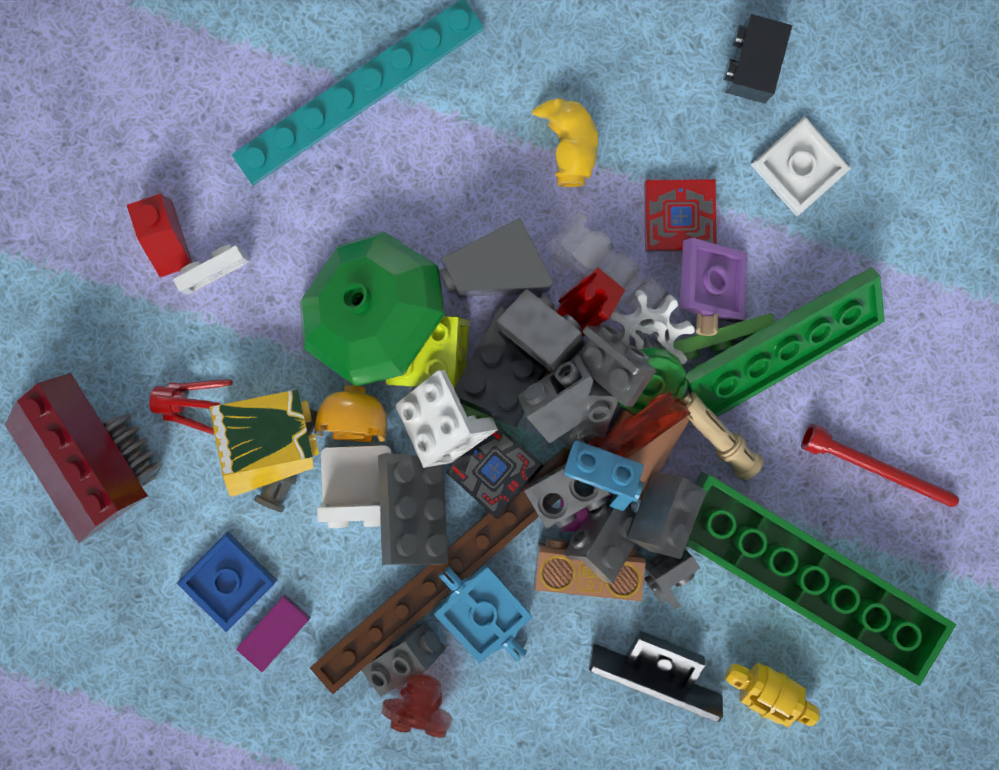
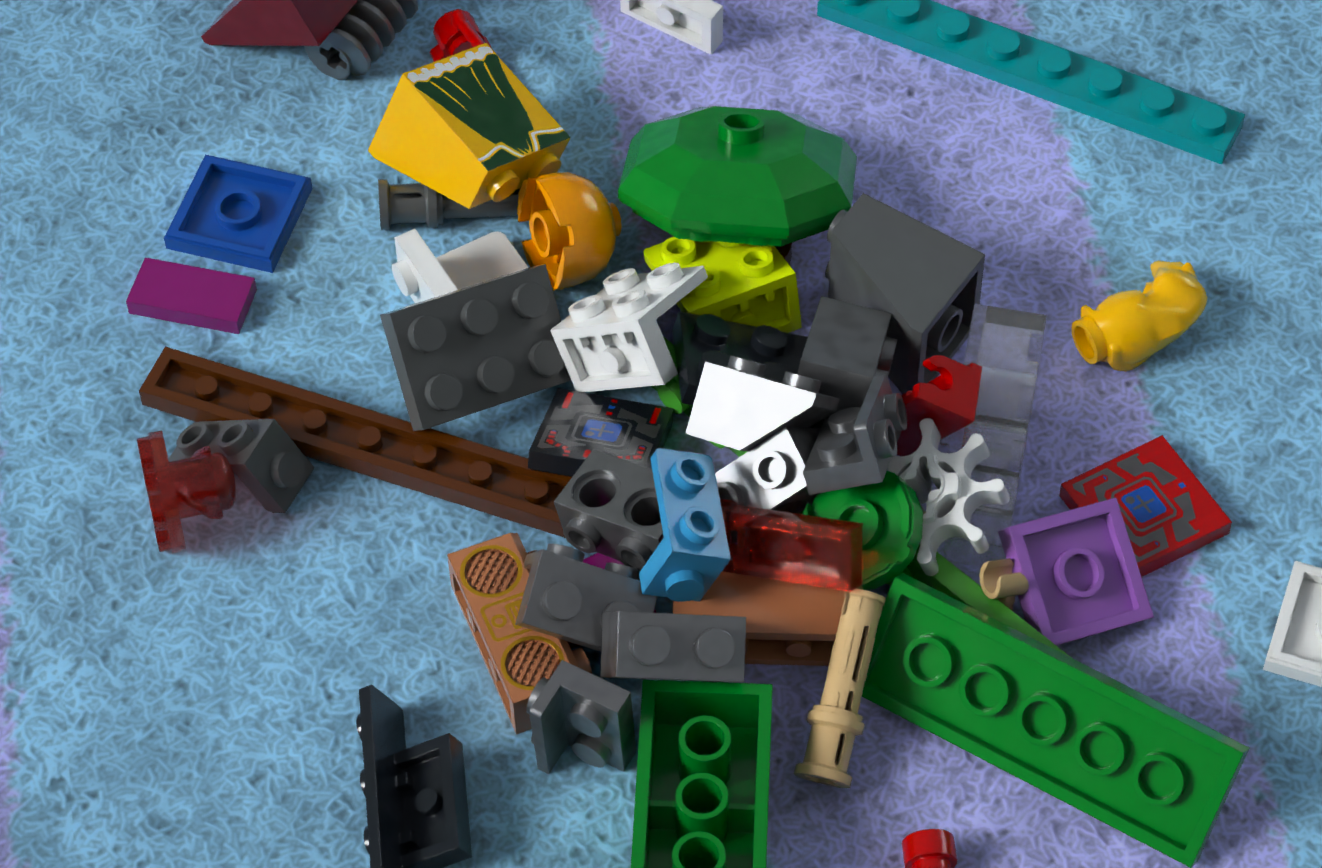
camera: 65 degrees right, 35 degrees down
dark azure plate [432,563,533,664] -> none

